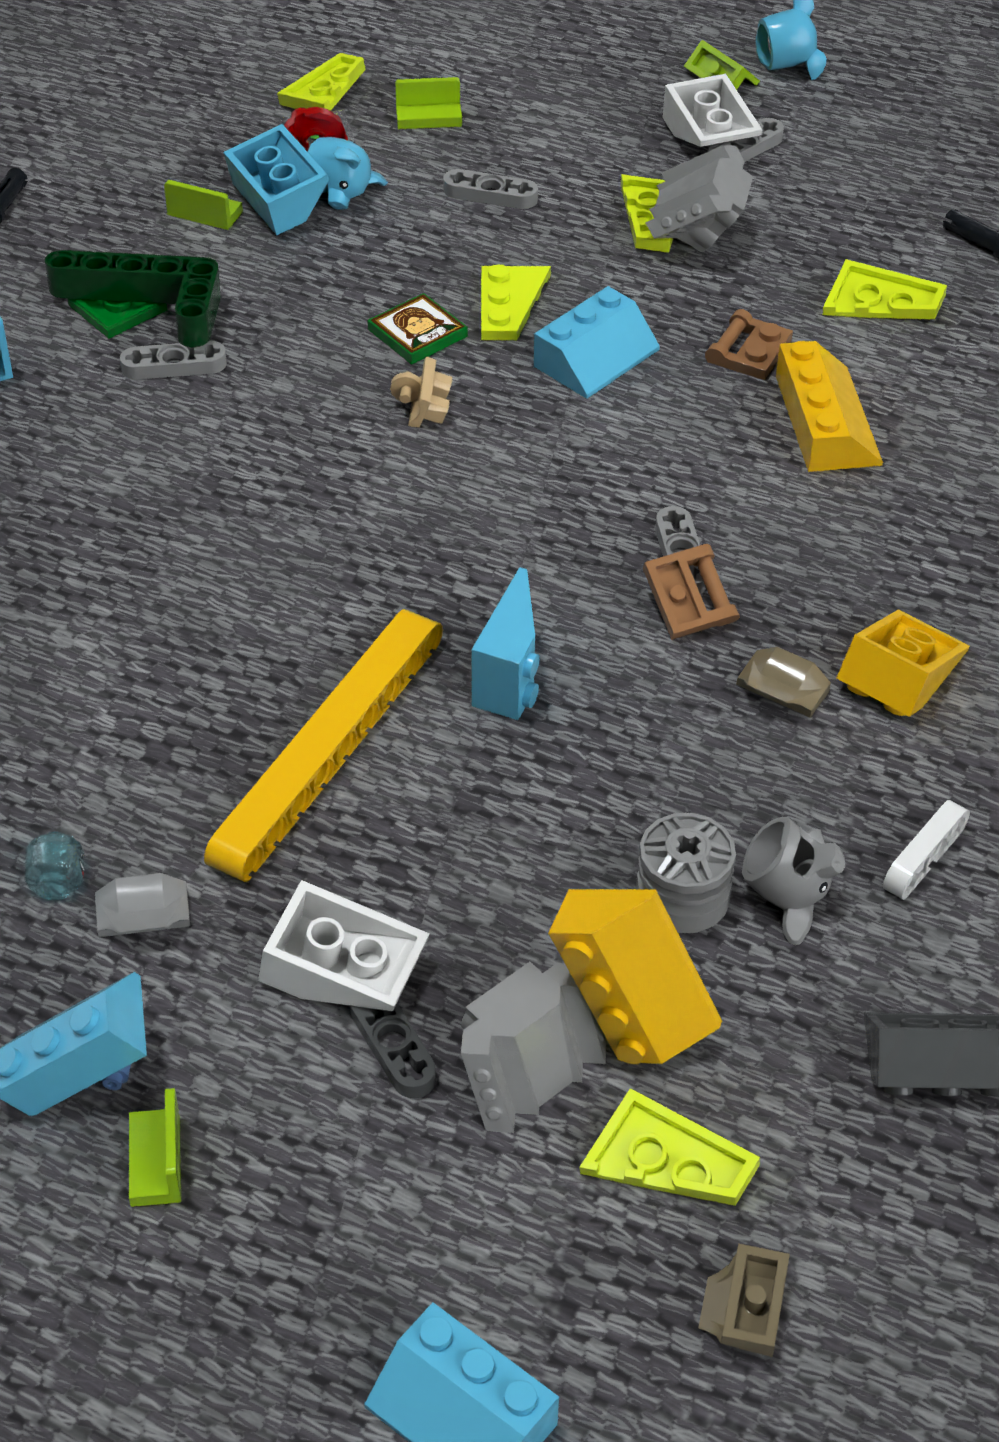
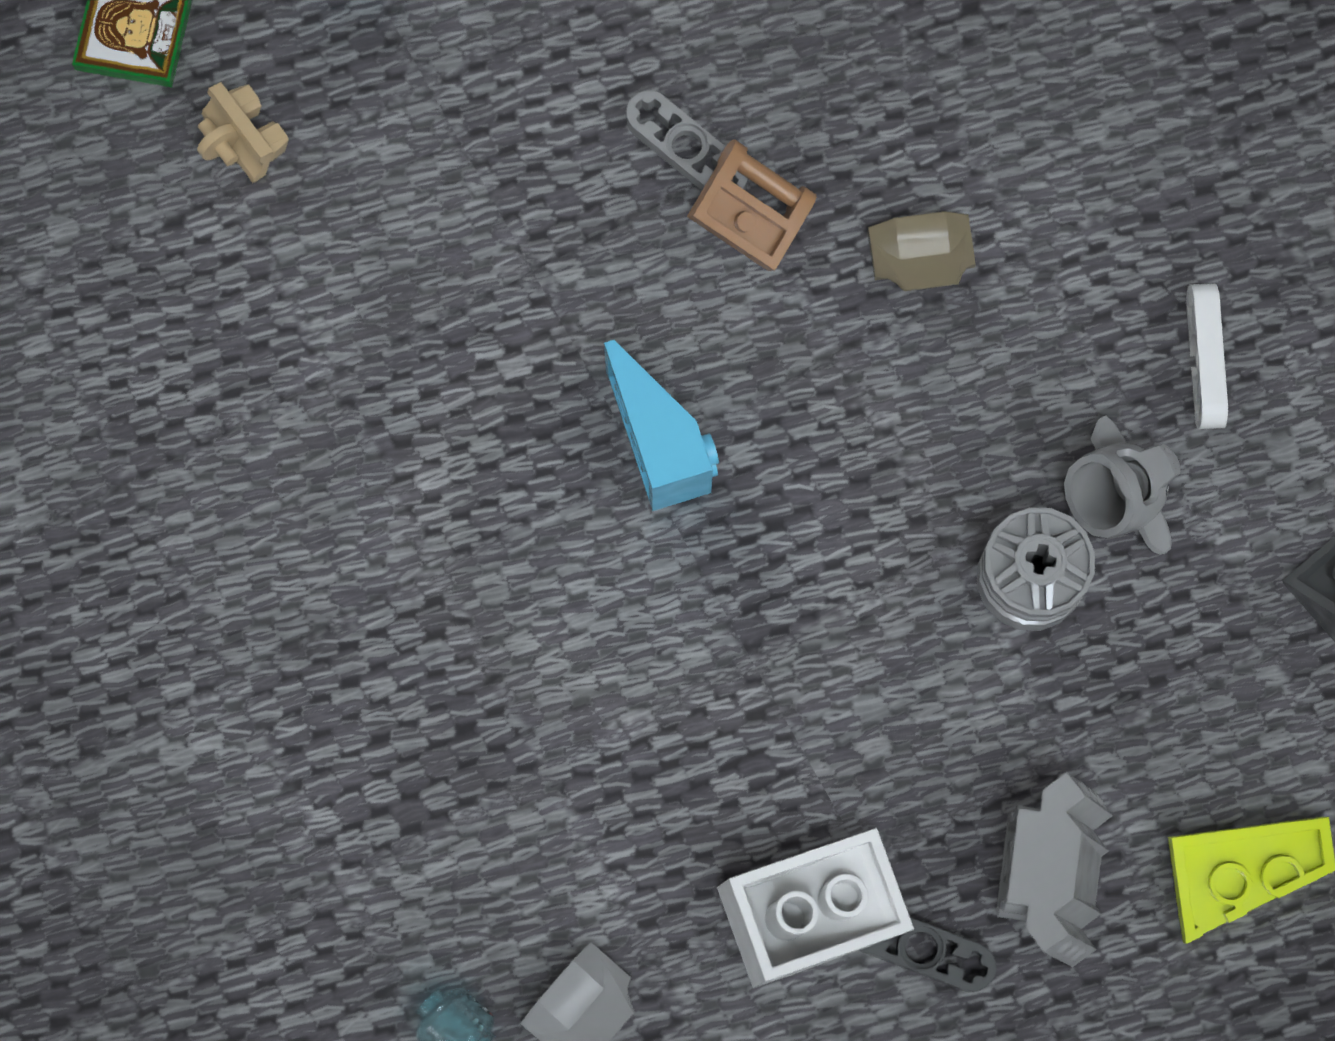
camera: 40 degrees left, 30 degrees up
yellow beam [204,609,443,882] -> none
yellow slope [548,889,722,1064] -> none
yellow slope [836,609,970,717] -> none

